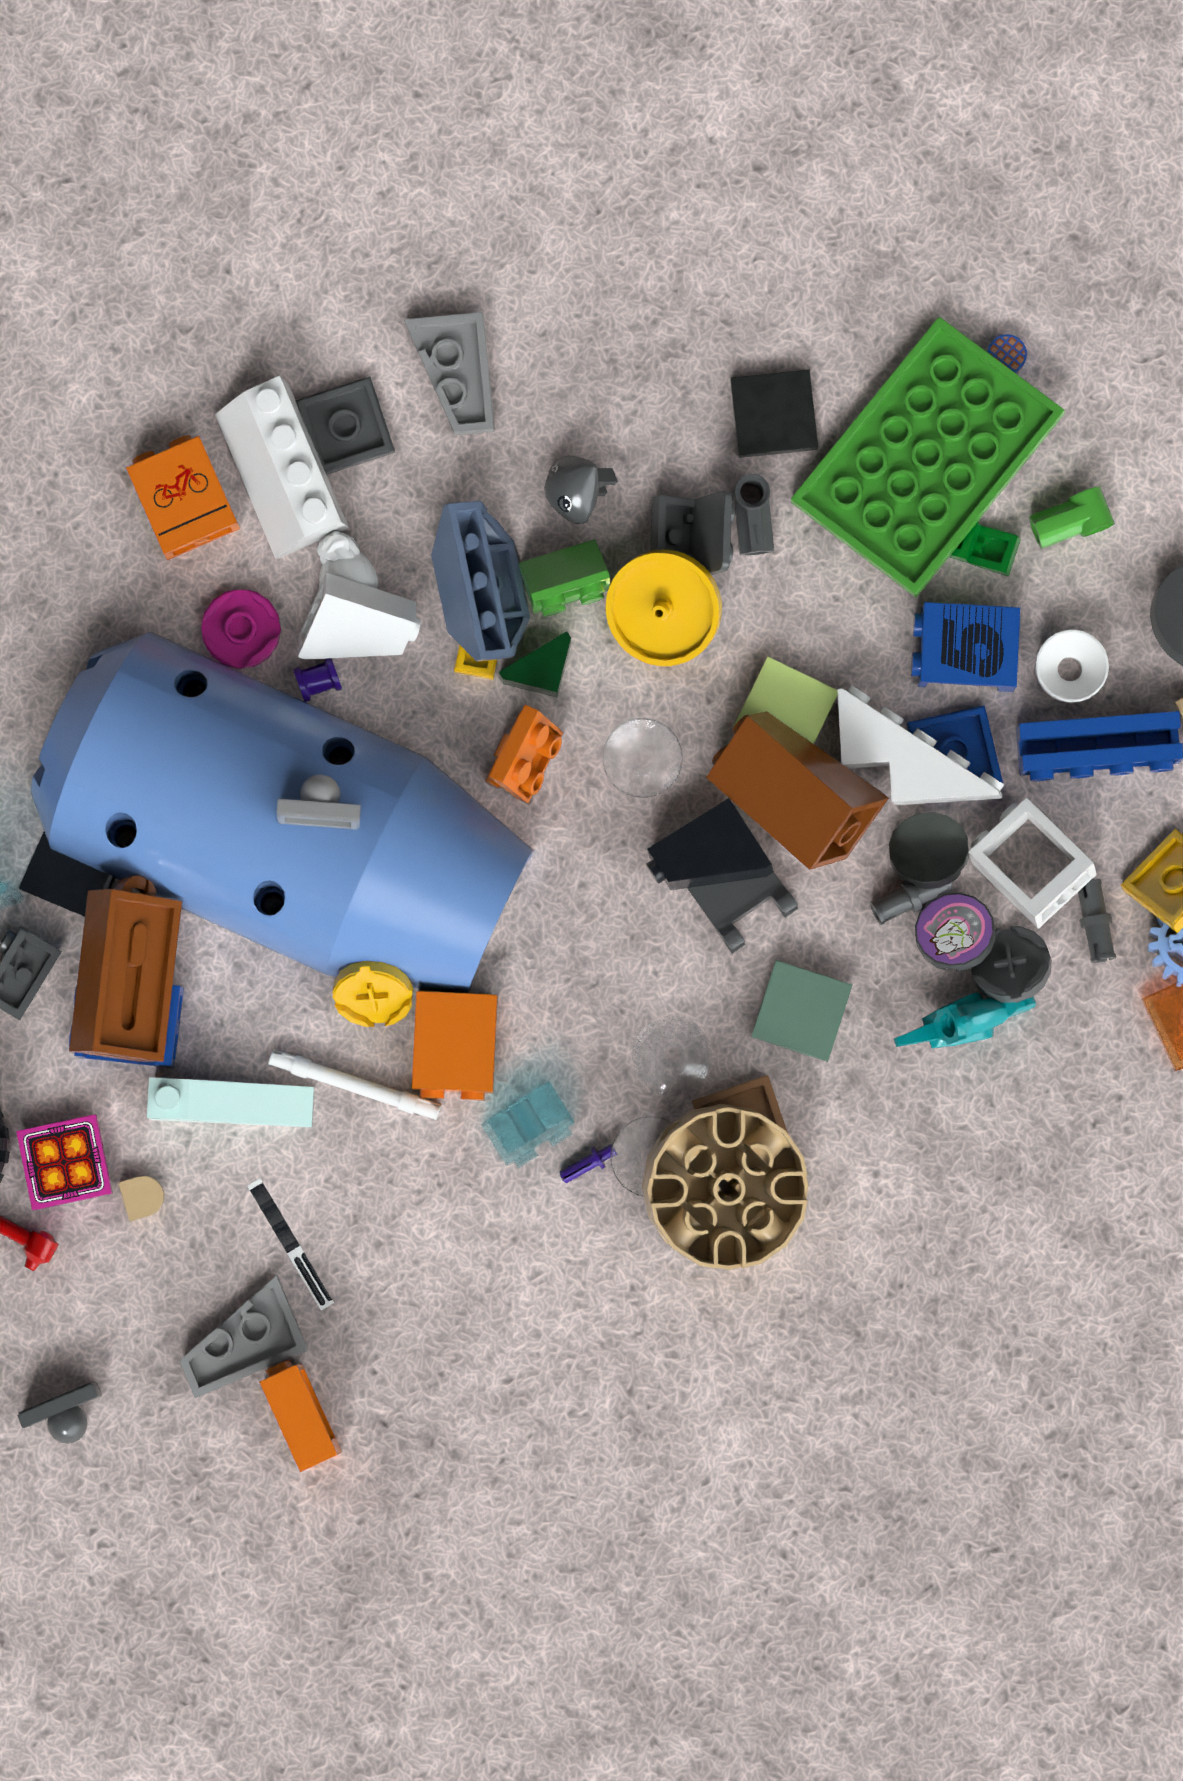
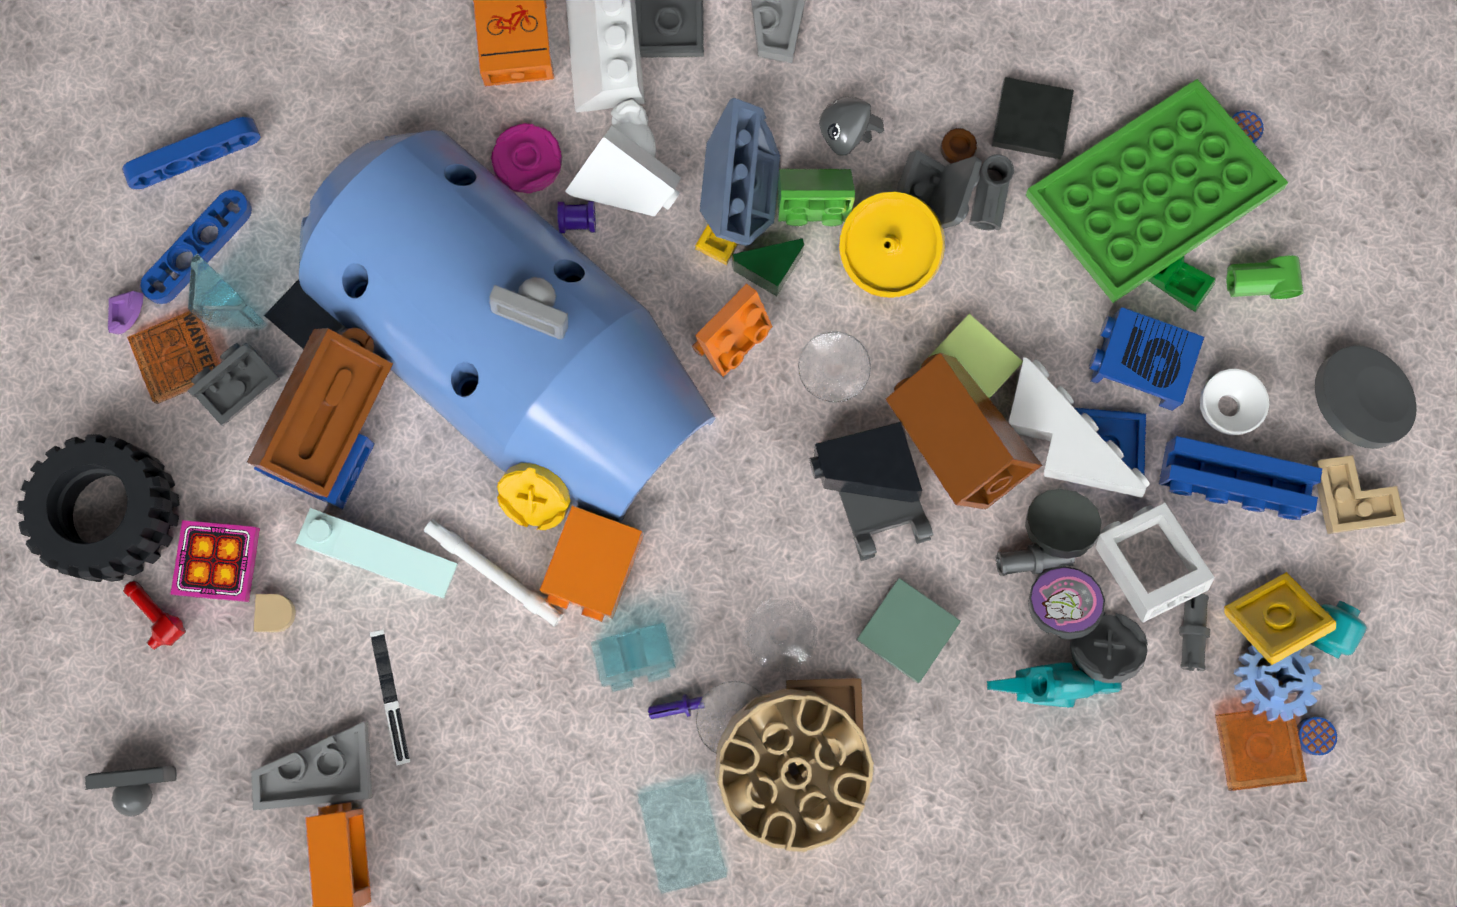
camera: 15 degrees right, 5 degrees down
none -> clear light blue piece [638,778,728,894]
none -> reddish brown tile [940,128,977,164]

